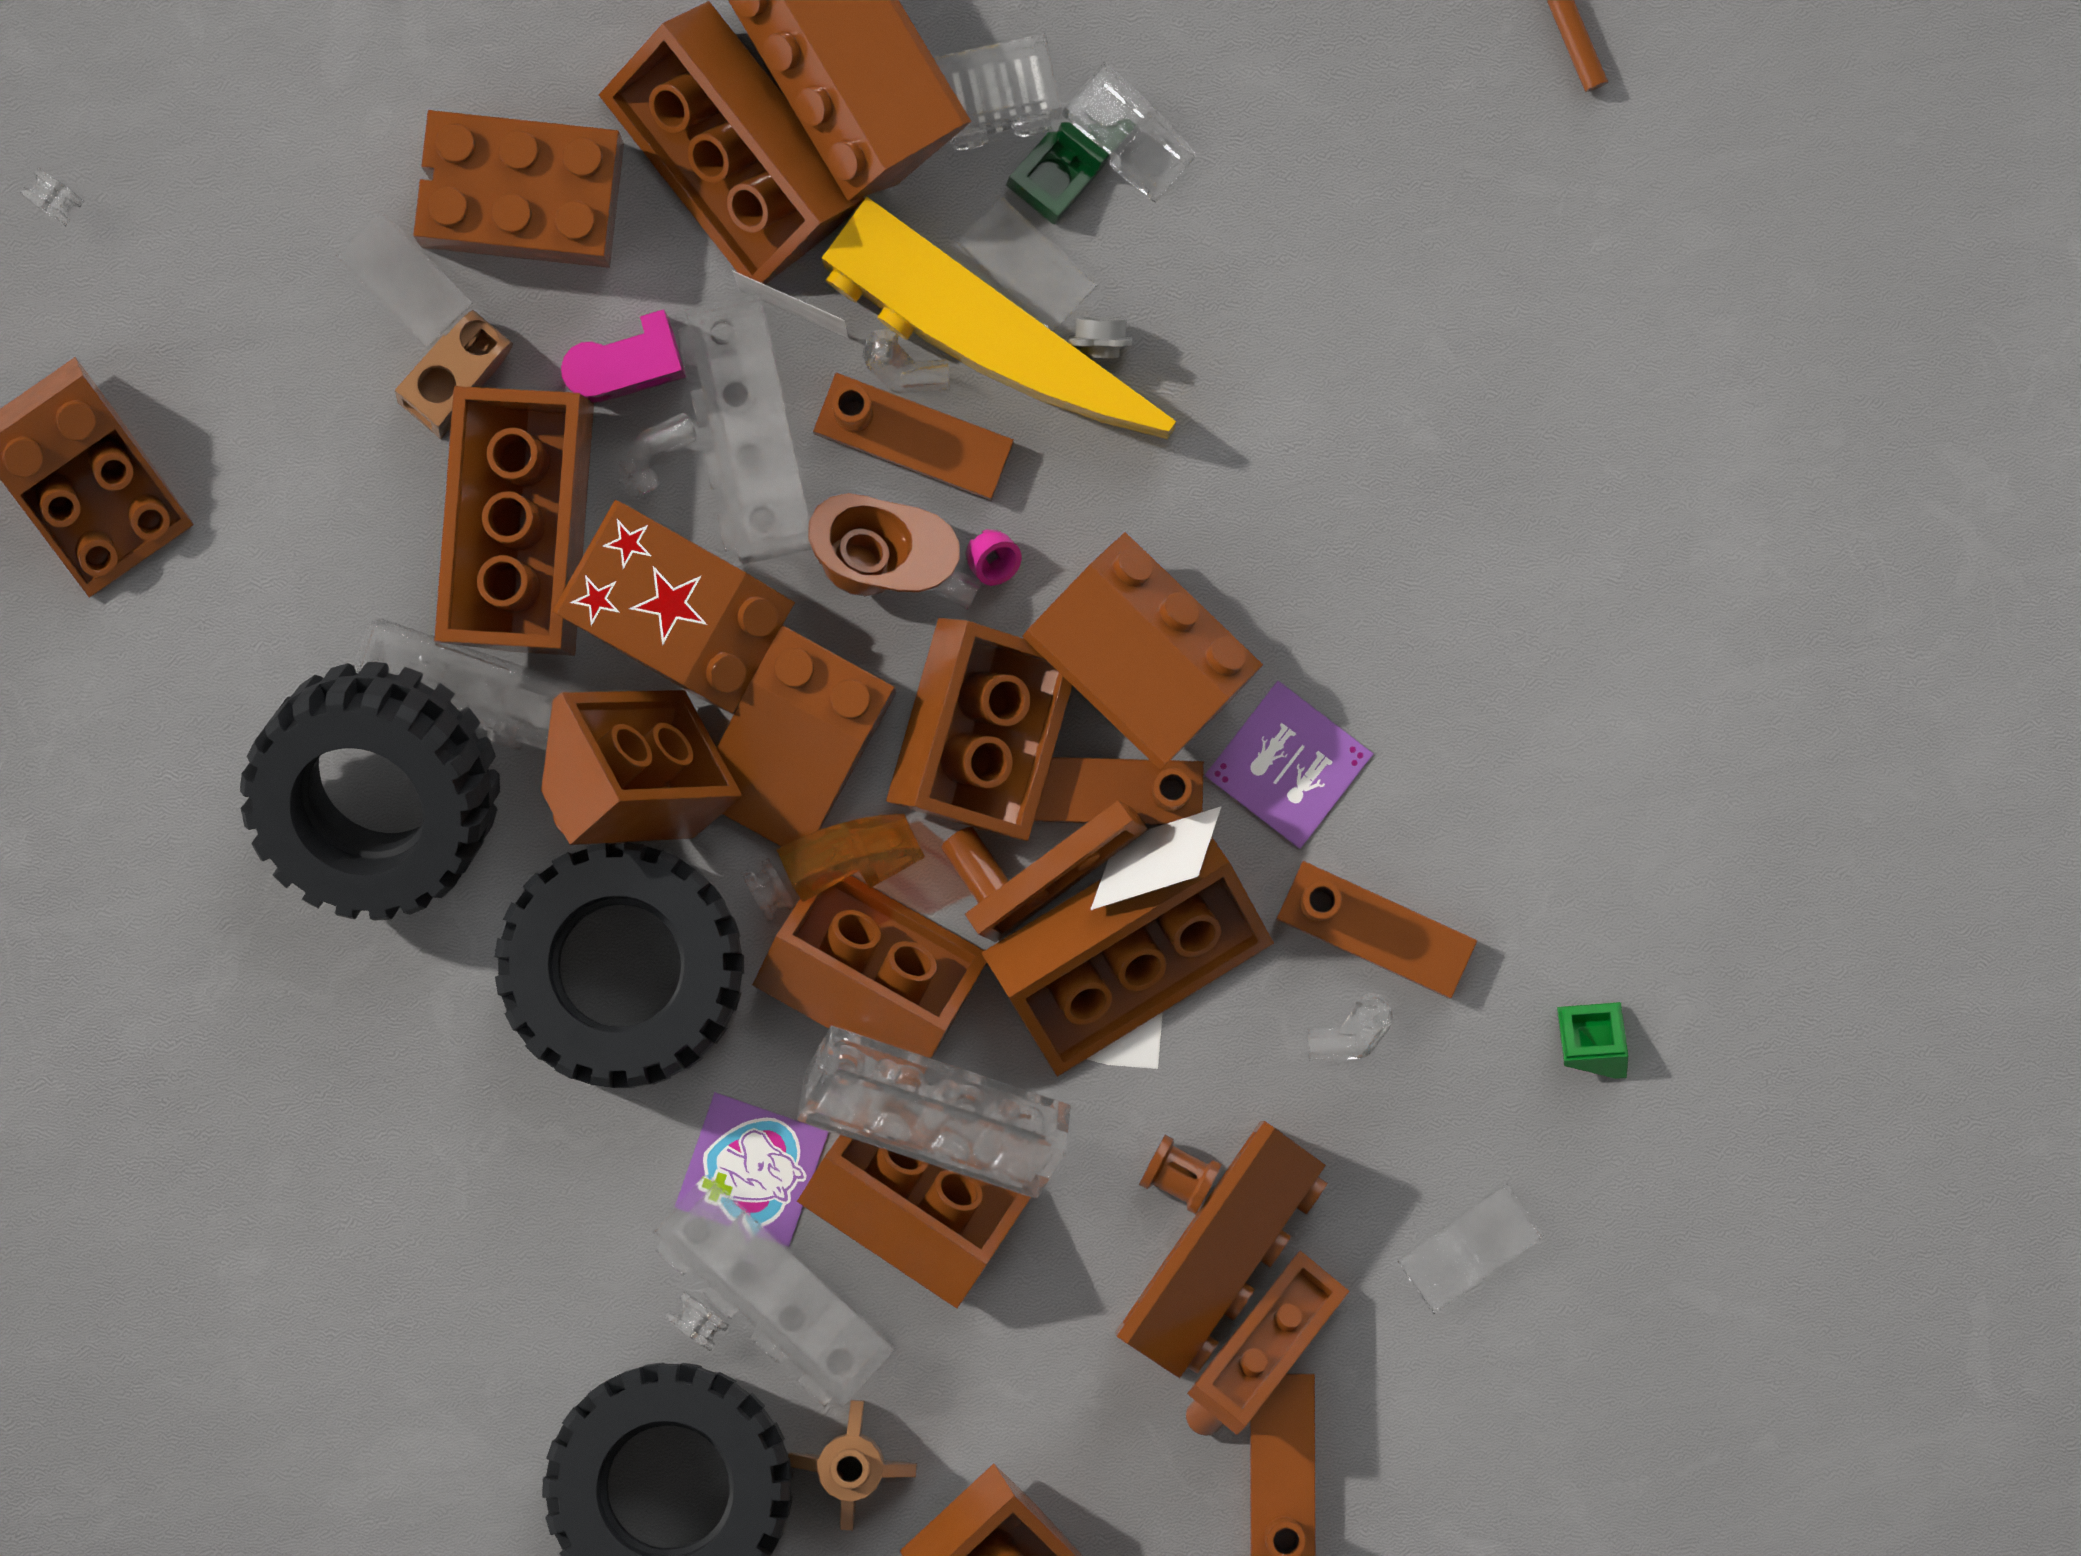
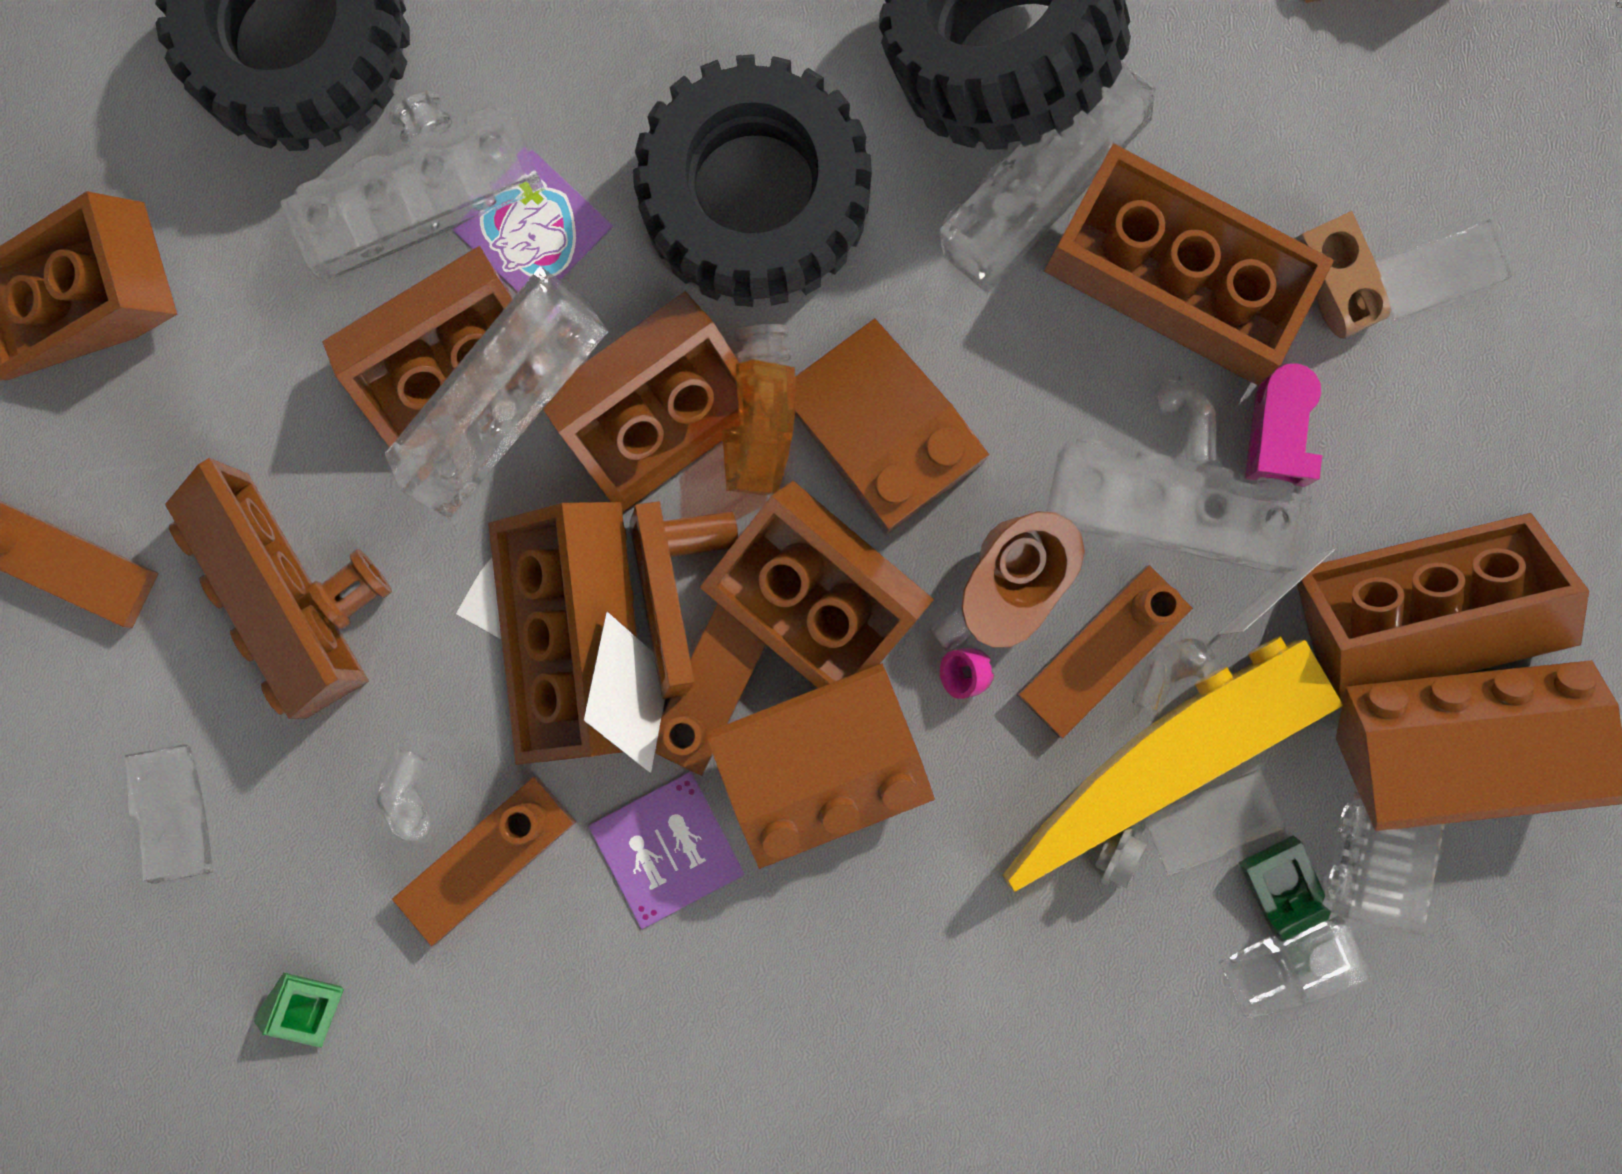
camera: 115 degrees right, 0 degrees up
dark orange piece [413,110,624,268] -> none
dark orange slope [541,690,743,845] -> none
dark orange slope [552,500,795,714] -> none
medium nougat brick [788,1400,917,1531] -> none
dark orange piece [1186,1250,1349,1436] -> none

